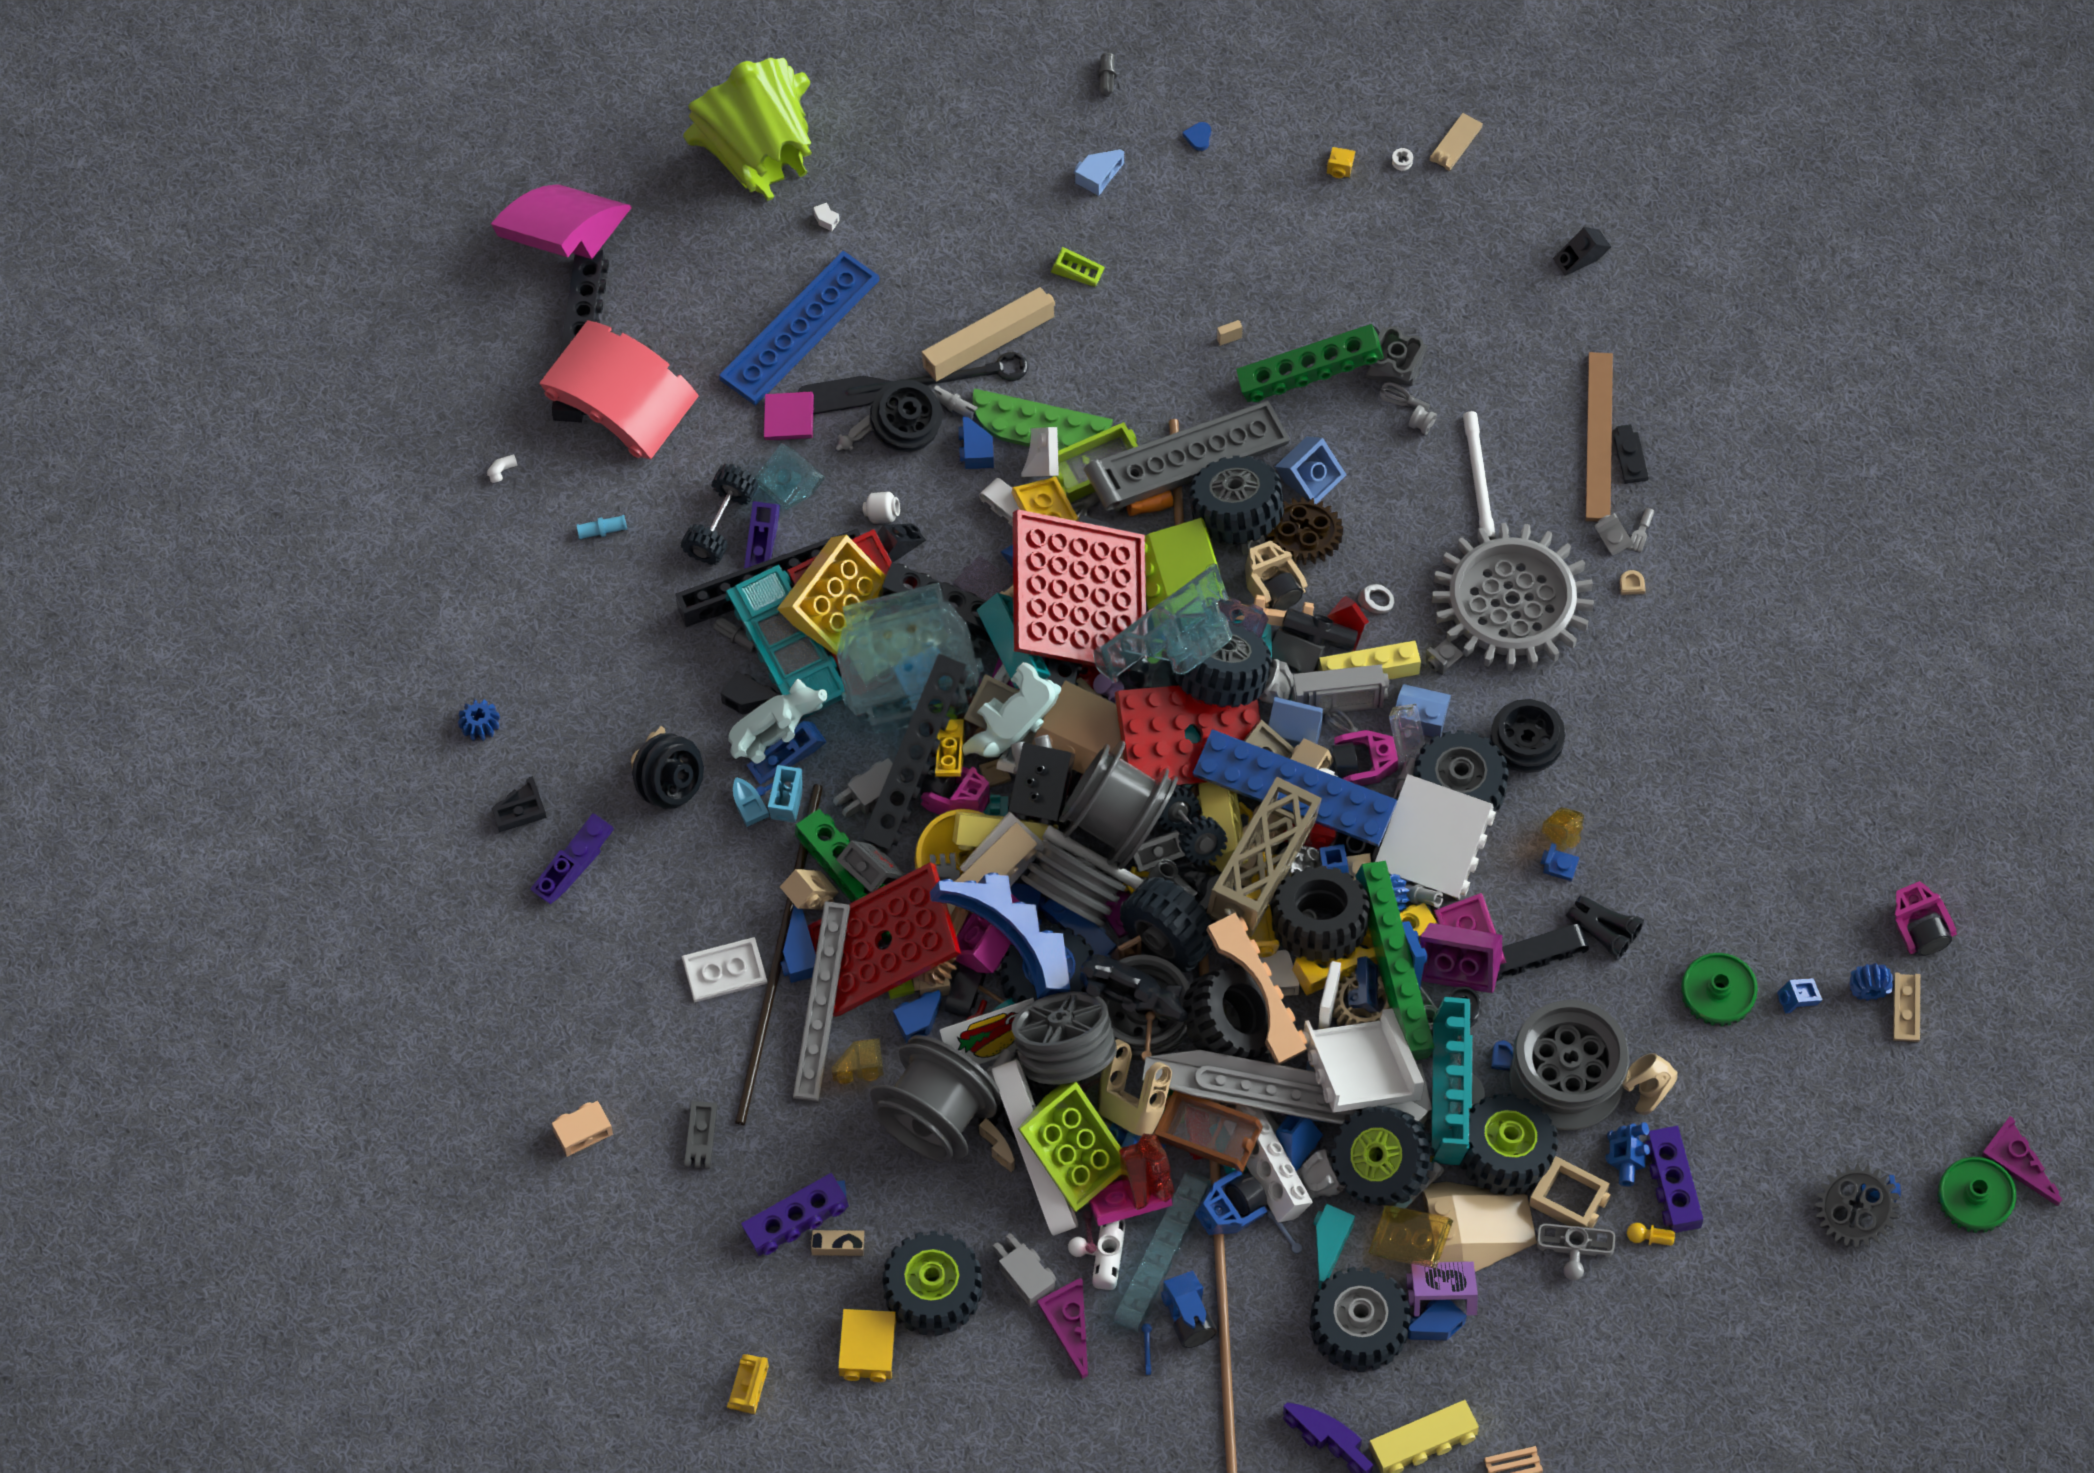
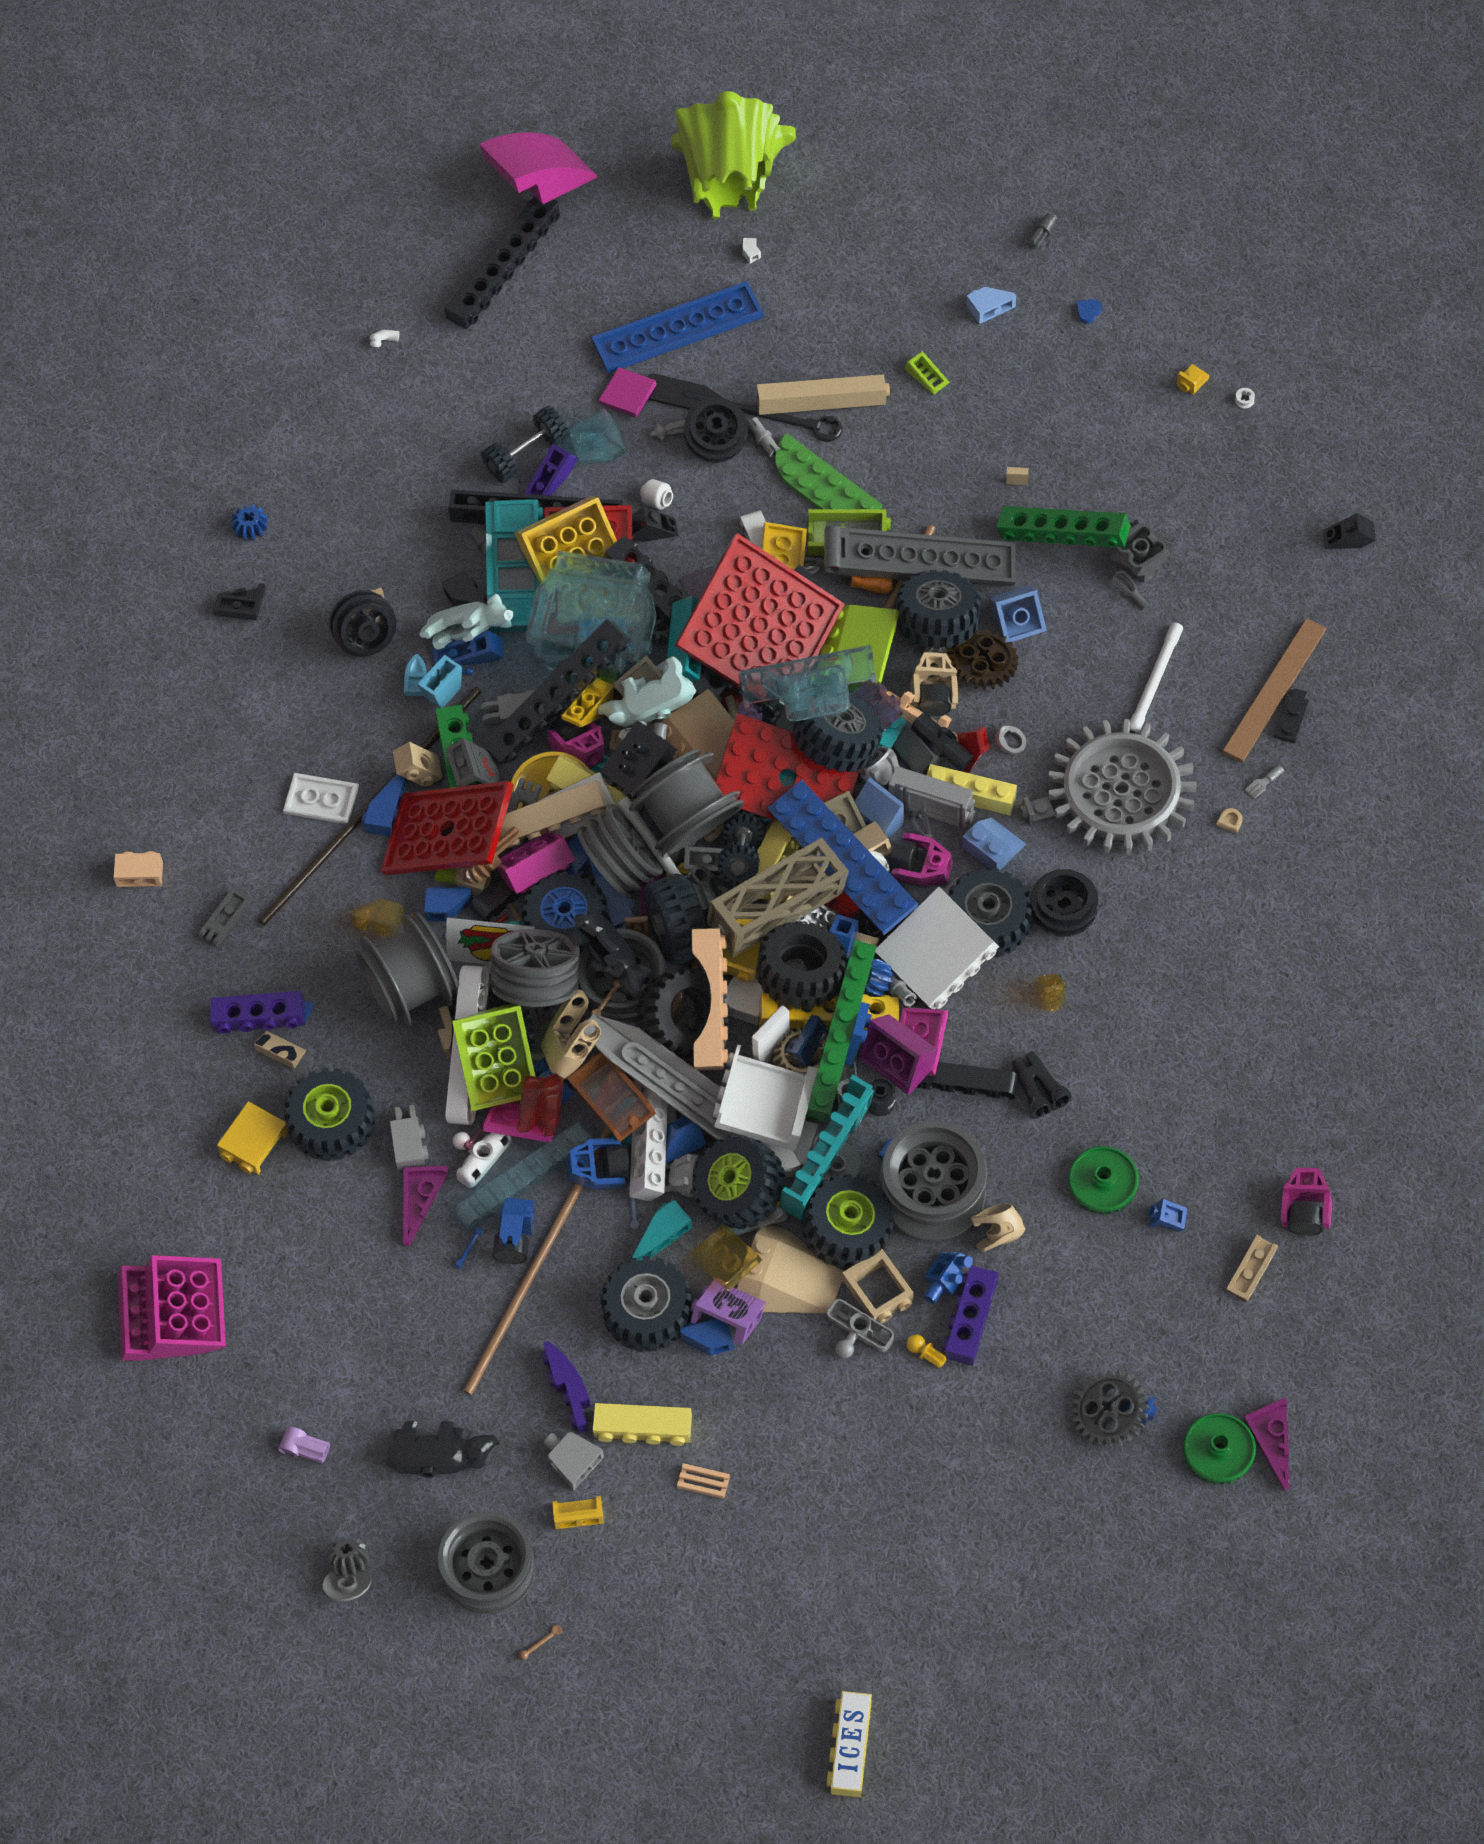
camera: 30 degrees right, 0 degrees up
dark purple slope [530,813,614,904] -> none
coral panel [539,320,699,459] -> none
medium azure pin [577,515,627,539] -> none
yellow hinge [727,1354,769,1414] -> none
light grey tile [793,901,850,1102] -> none
arch [930,873,1070,999] -> none
blue slope [958,417,994,469] -> none
white plate [1021,427,1059,477] -> none
clear hinge [1389,704,1425,762] -> none
light grey wheel [1409,405,1437,435] -> none
tan hinge [1430,113,1483,171] -> none
blue bracket [1540,843,1579,882] -> none
light grey bracket [1595,513,1633,556] -> none
blue gear [1849,963,1893,1001] -> none

